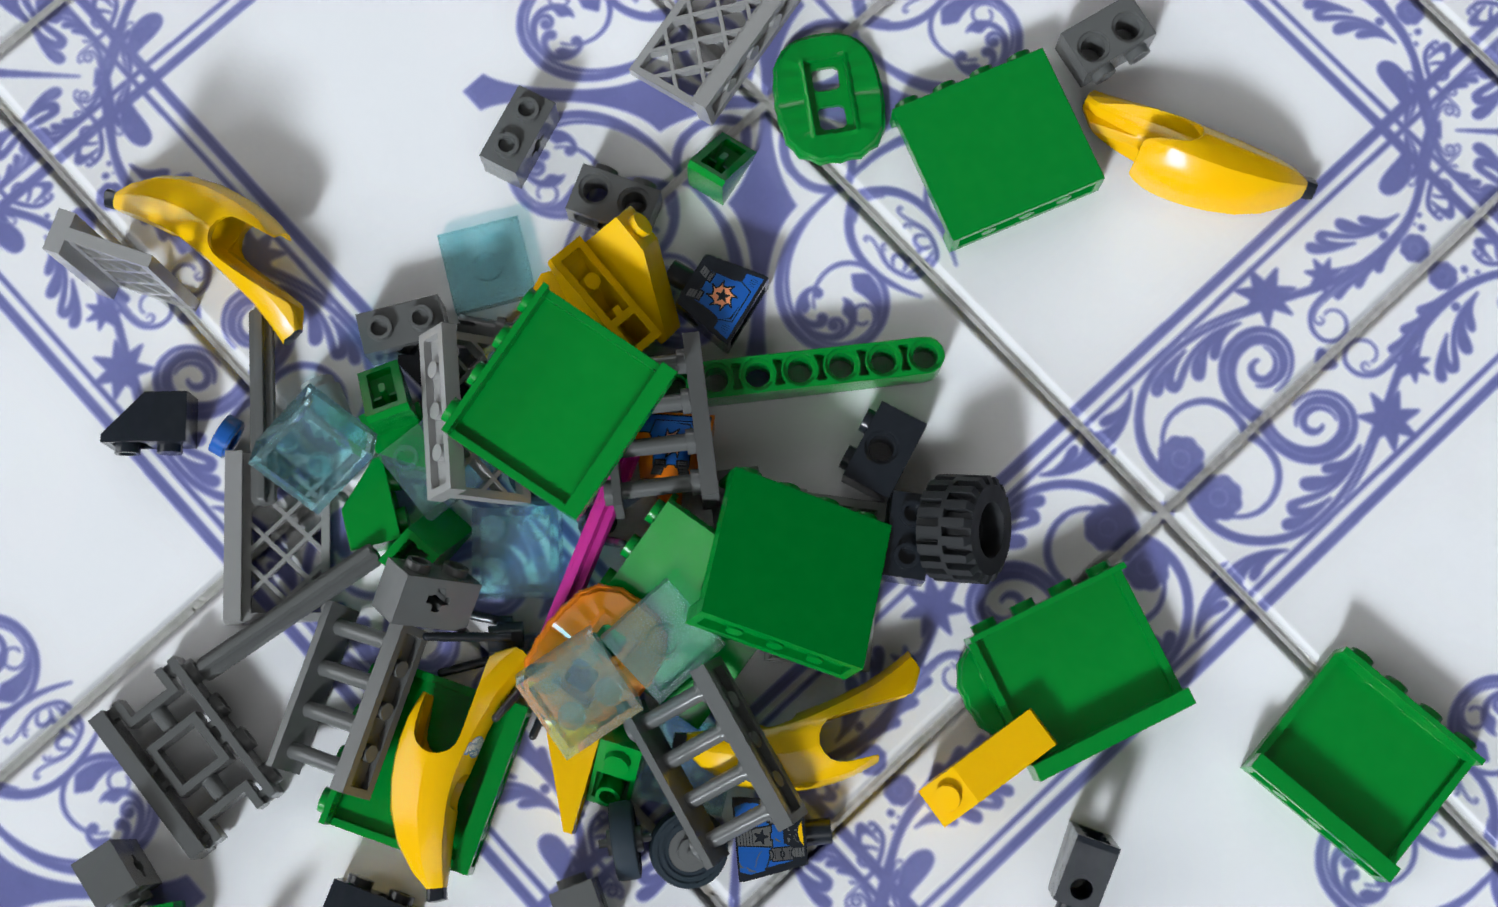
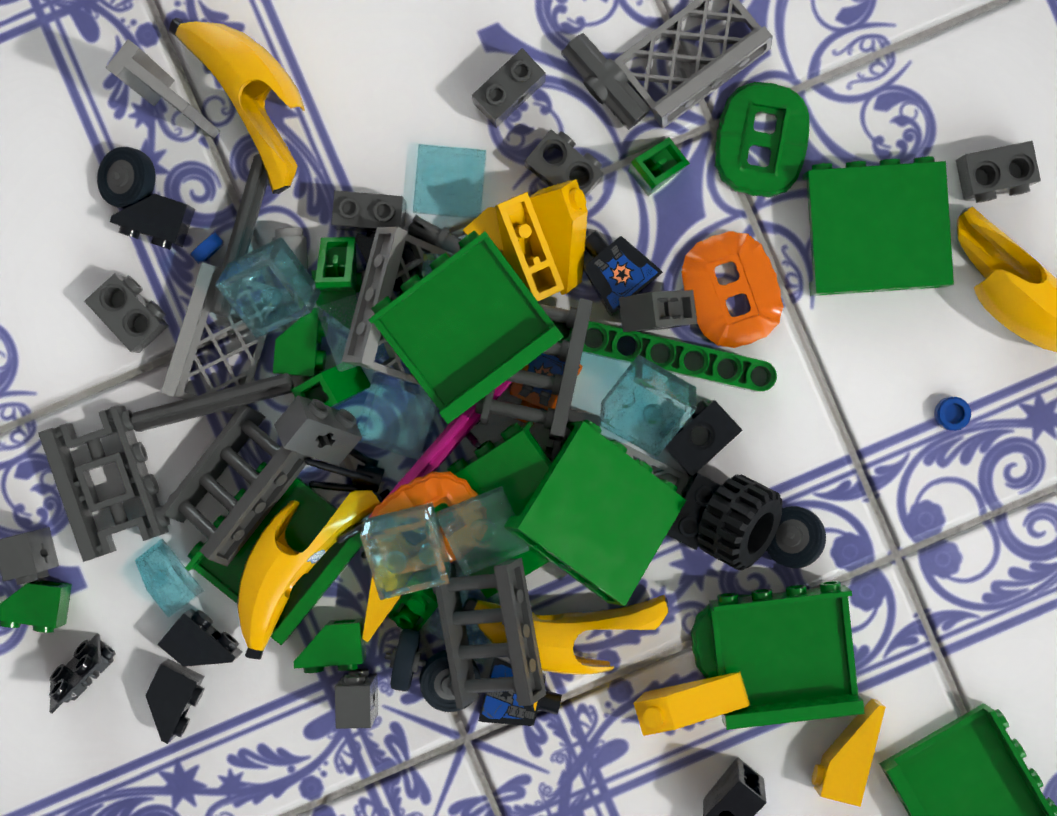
camera: 20 degrees right, 10 degrees up
none -> dark grey brick [84,273,169,353]
none -> black wheel [97,147,156,209]
none -> clear light blue slope [135,539,204,618]
none -> green slope [293,618,366,673]
none -> dark grey piece [561,33,650,130]
none -> clear light blue piece [599,354,696,457]
none -> dark grey brick [619,290,697,332]
none -> orange piece [681,231,783,348]
none -> black wheel [766,506,826,568]
none -> yellow slope [812,698,886,807]
none -> blue tile [934,397,971,431]

